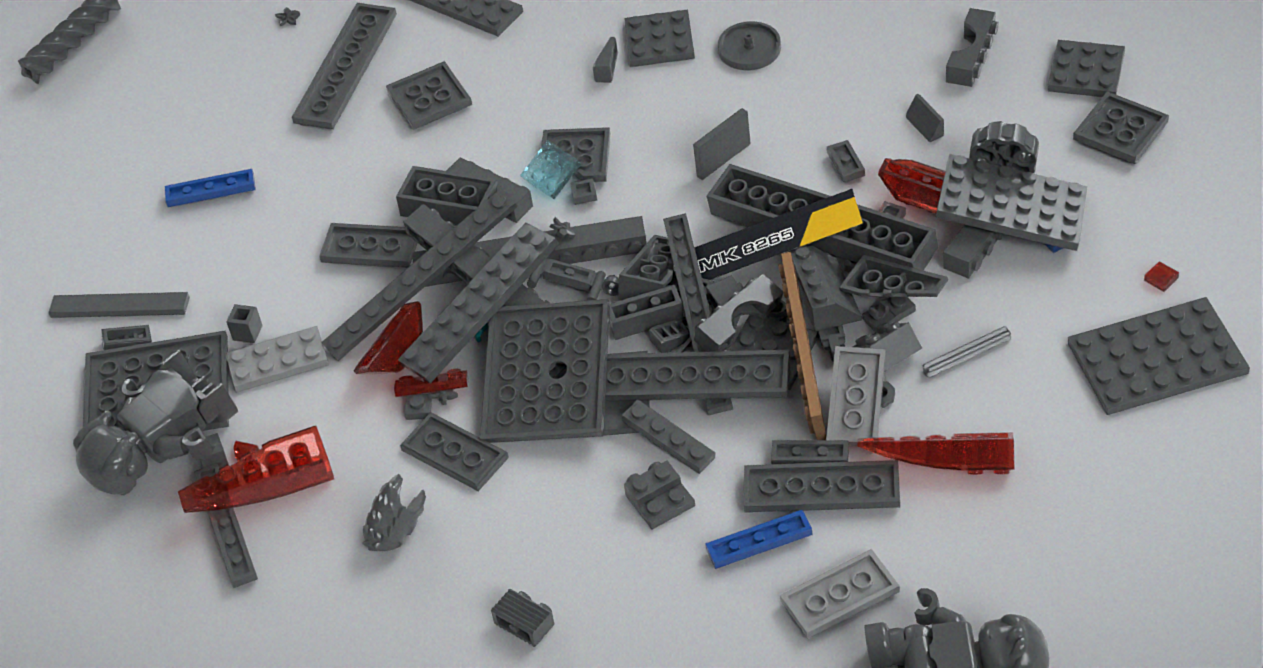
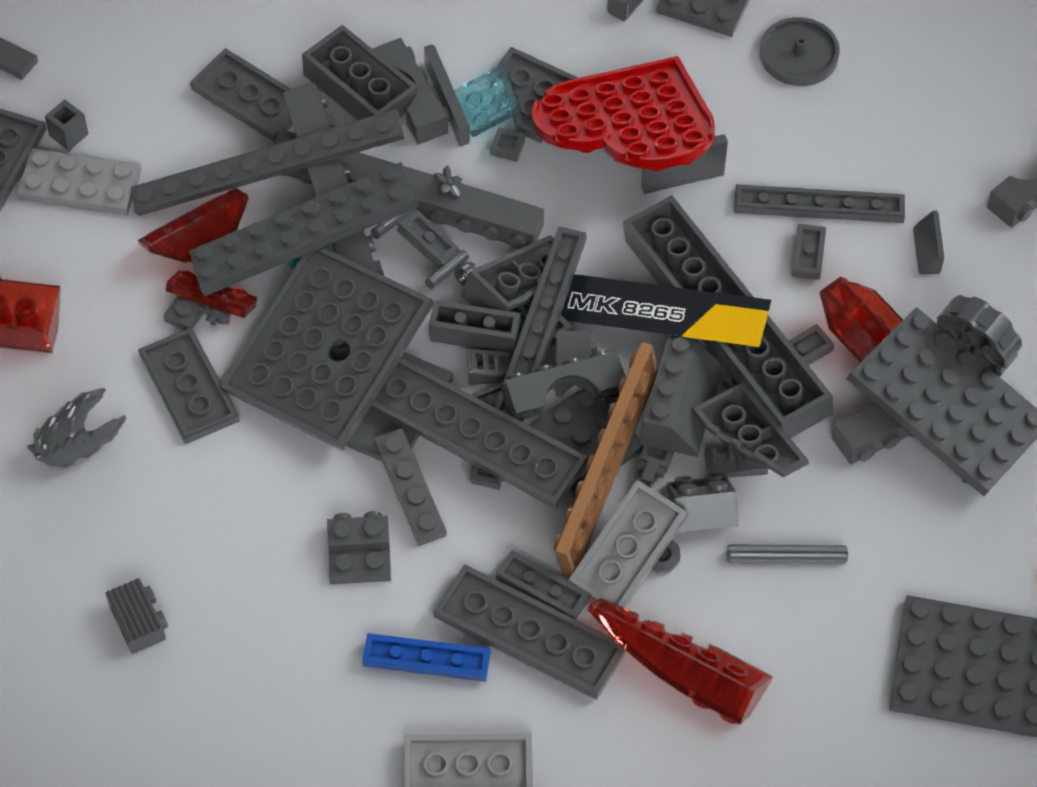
camera: 20 degrees right, 10 degrees up
none -> dark grey tile [424,44,470,146]
none -> red plate [531,56,715,172]
none -> dark grey tile [734,184,905,223]

